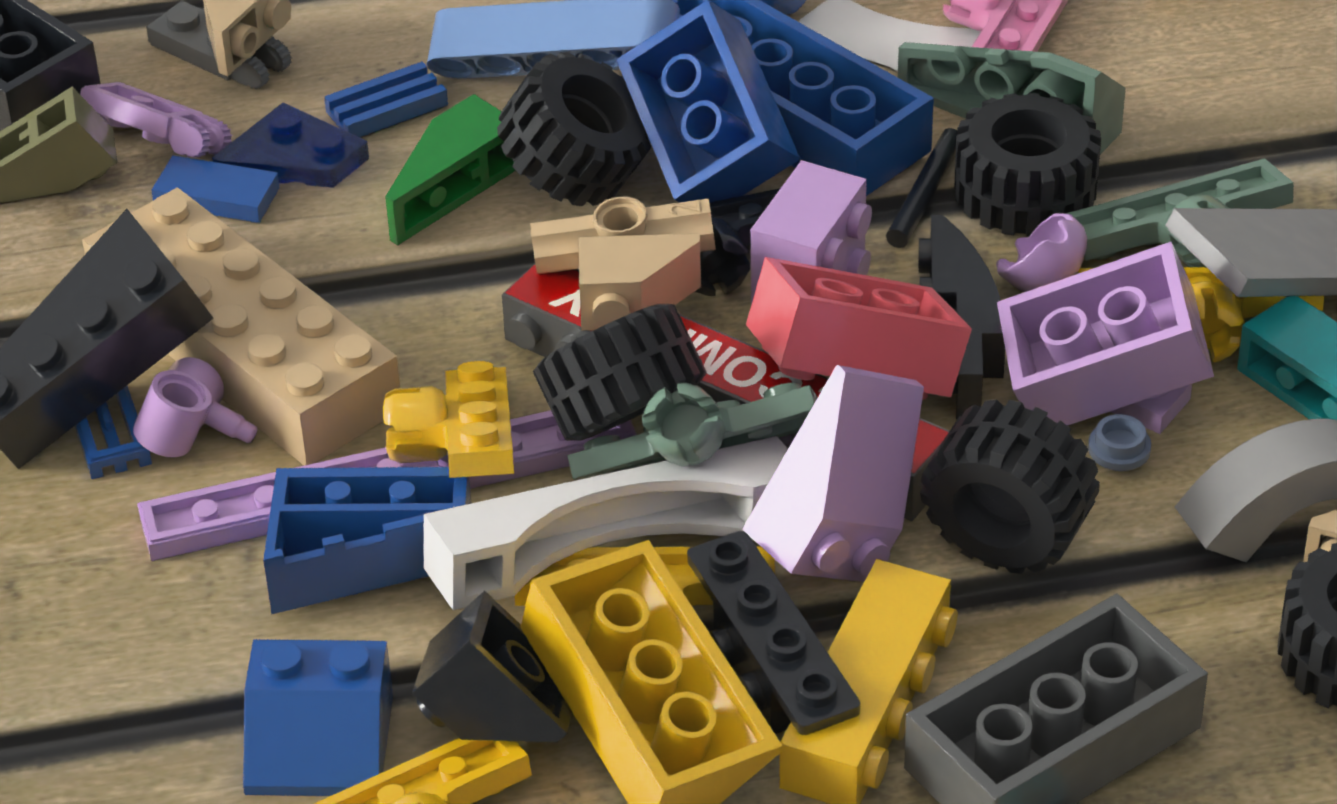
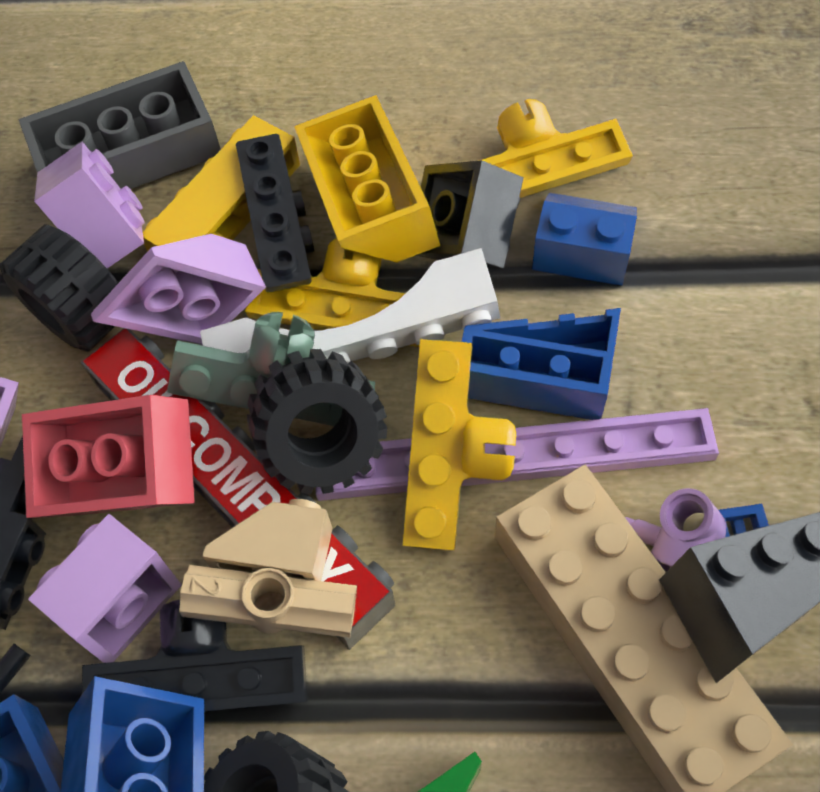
camera: 165 degrees left, 20 degrees up
none -> lavender brick [34,141,145,268]

